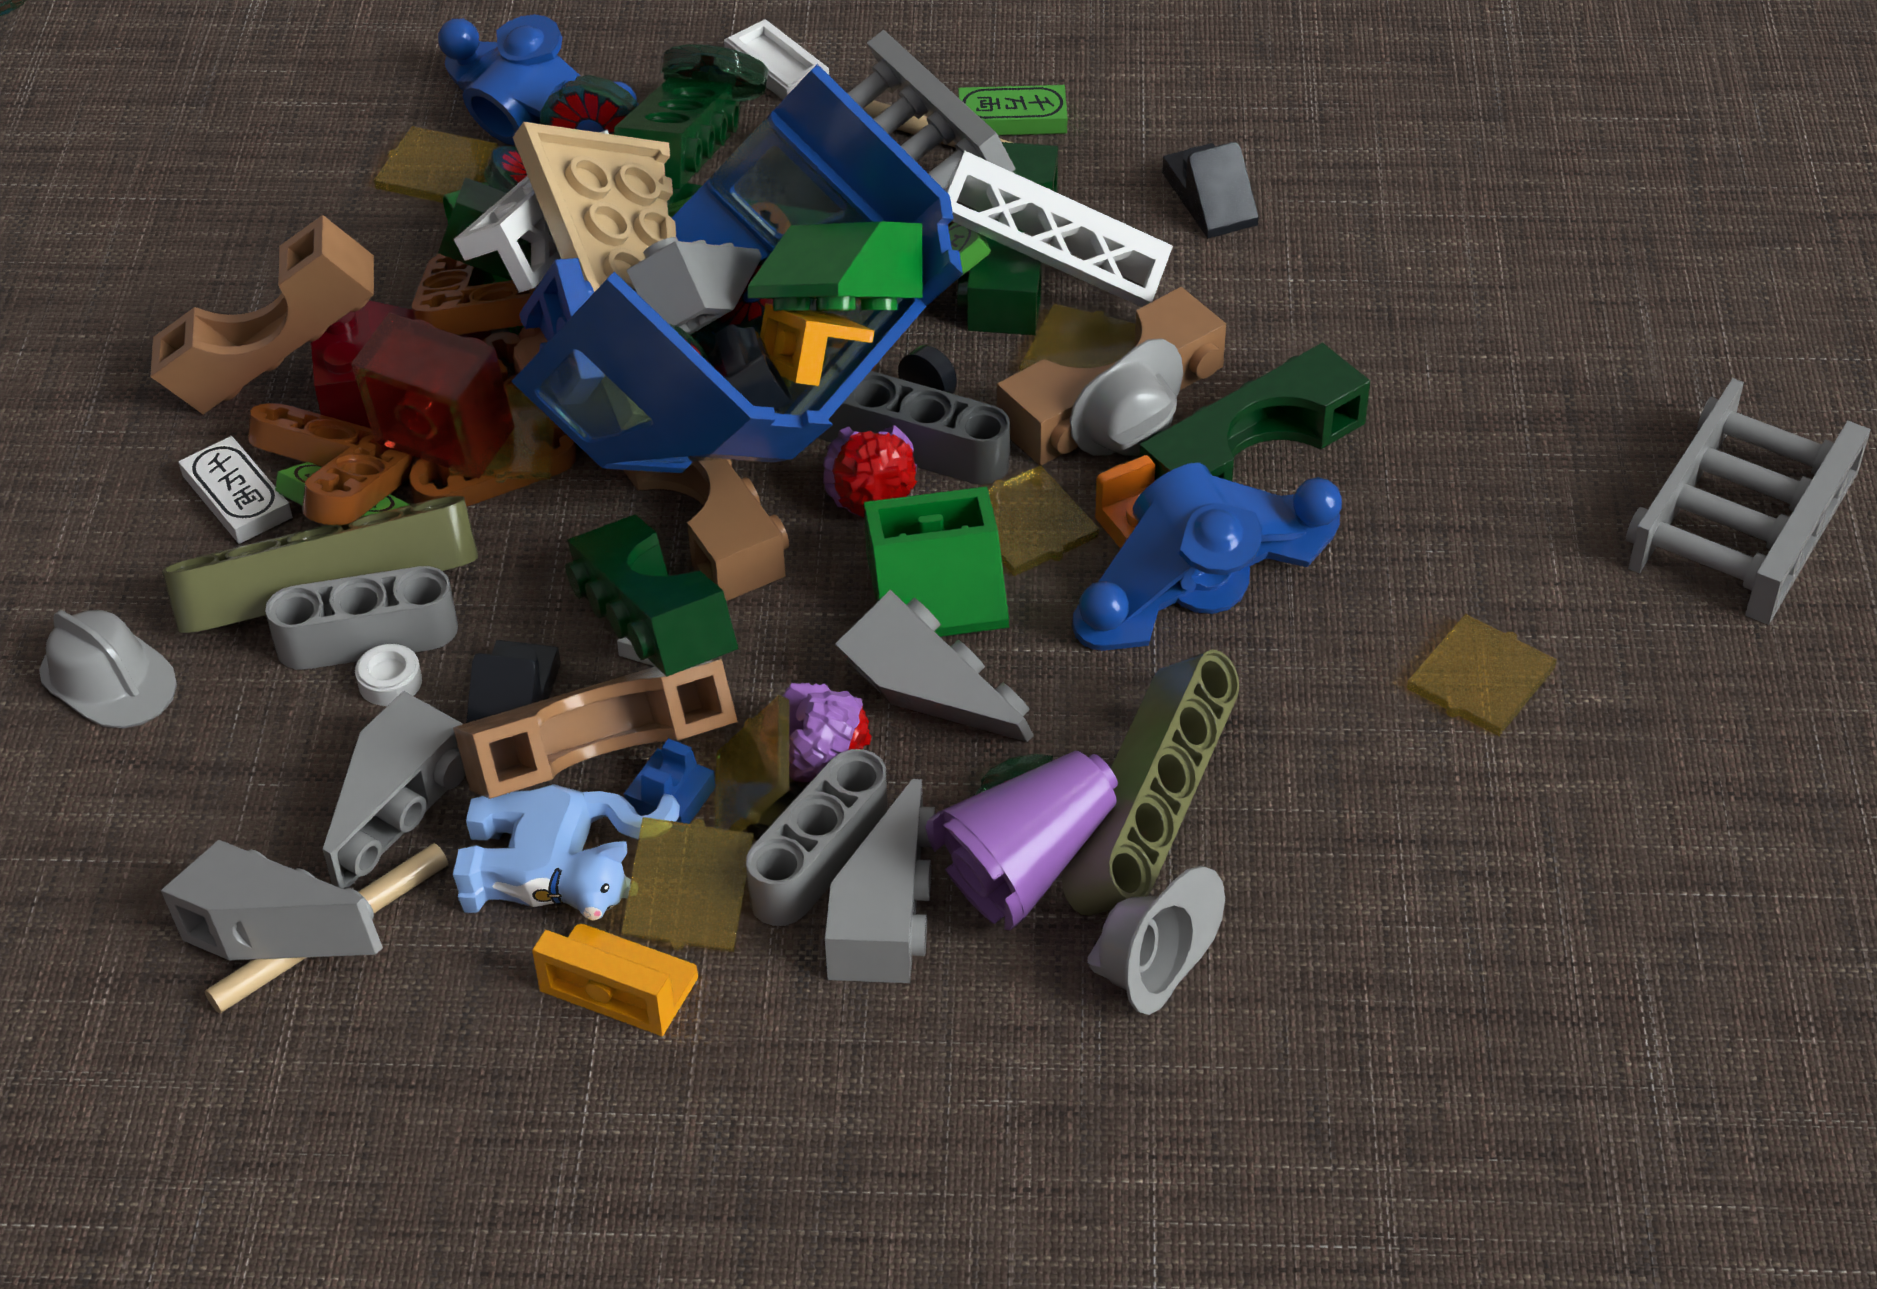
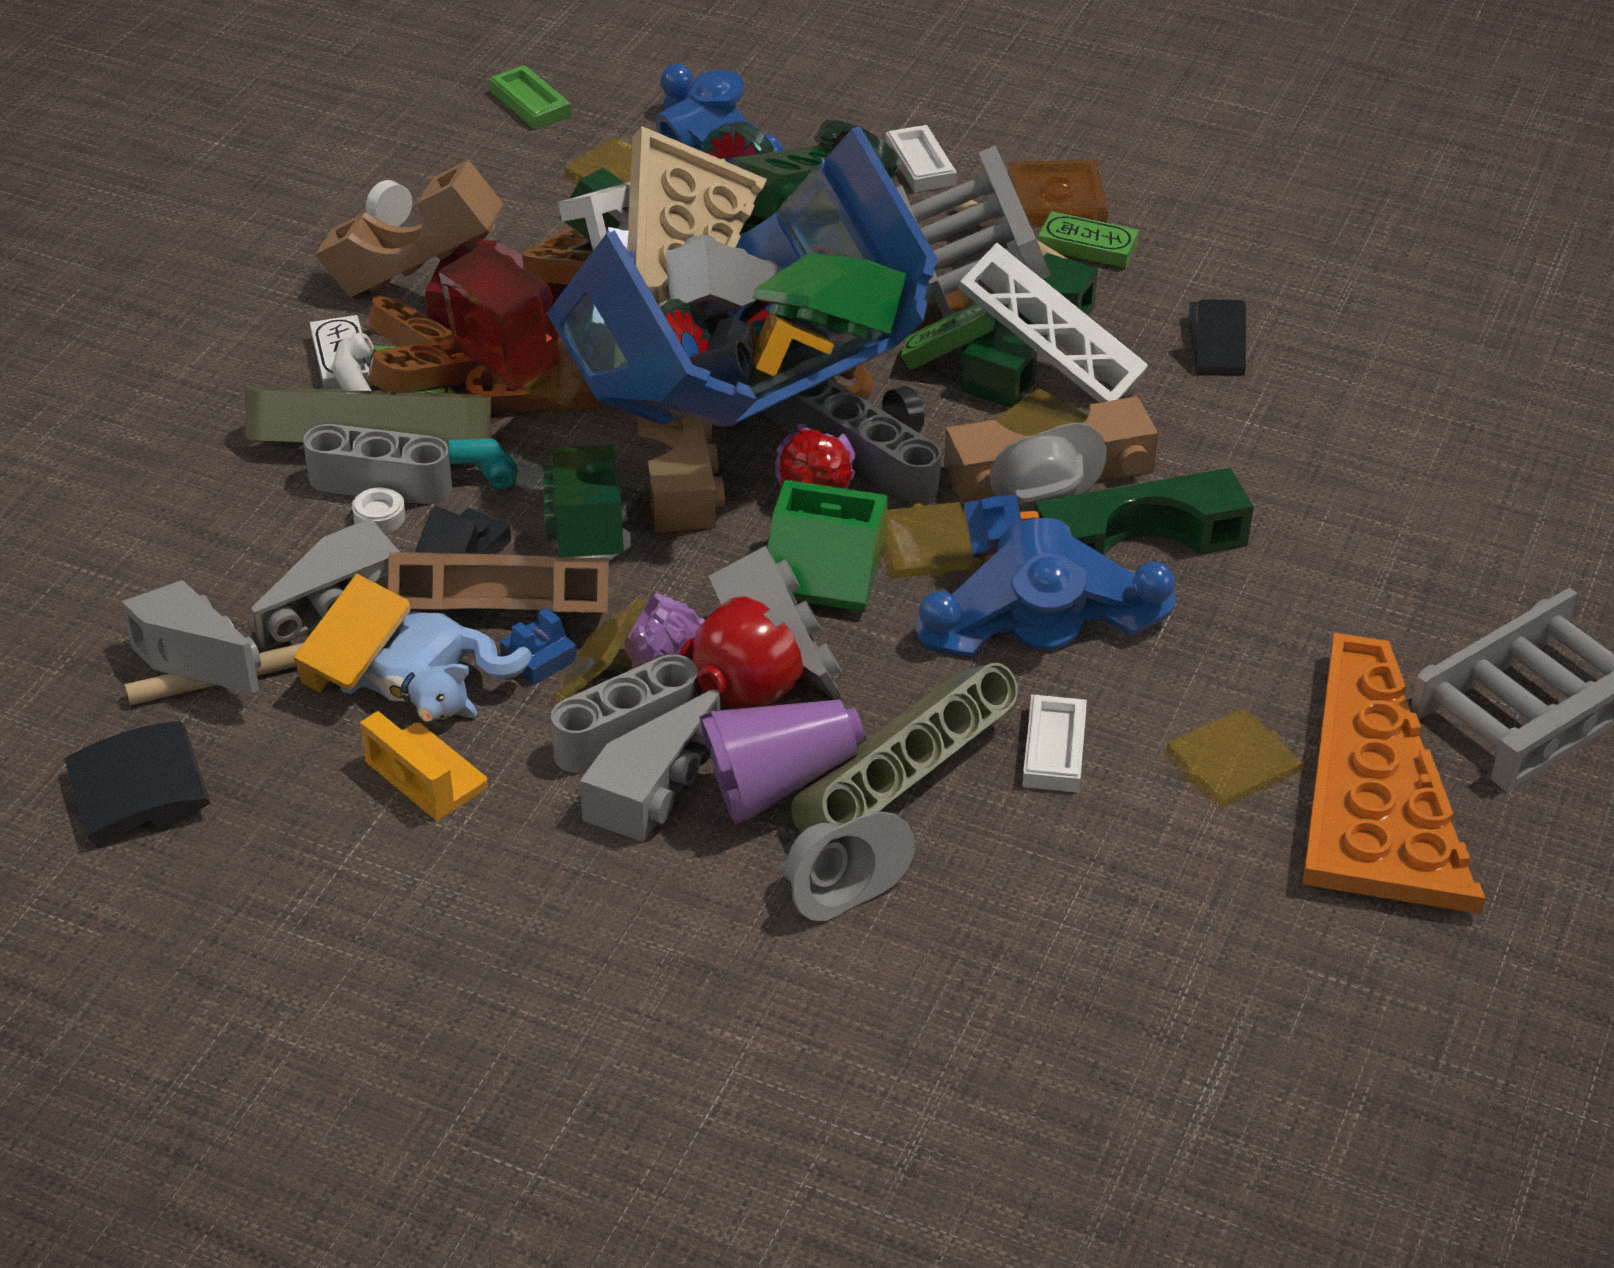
camera: 20 degrees right, 5 degrees down
light grey piece [39,610,177,729] -> none
clear yellow piece [621,817,754,952] -> none
none -> black slope [64,721,211,849]
none -> light orange panel [293,573,411,693]
none -> white arm [332,332,374,391]
none -> white tile [366,180,412,227]
none -> teal arm [448,439,518,490]
none -> bright green tile [489,65,571,130]
none -> red cylinder [691,596,804,709]
none -> blue tile [964,494,1021,558]
none -> clear orange tile [1008,160,1108,226]
none -> white tile [1022,694,1087,793]
none -> orange wing [1302,632,1485,914]

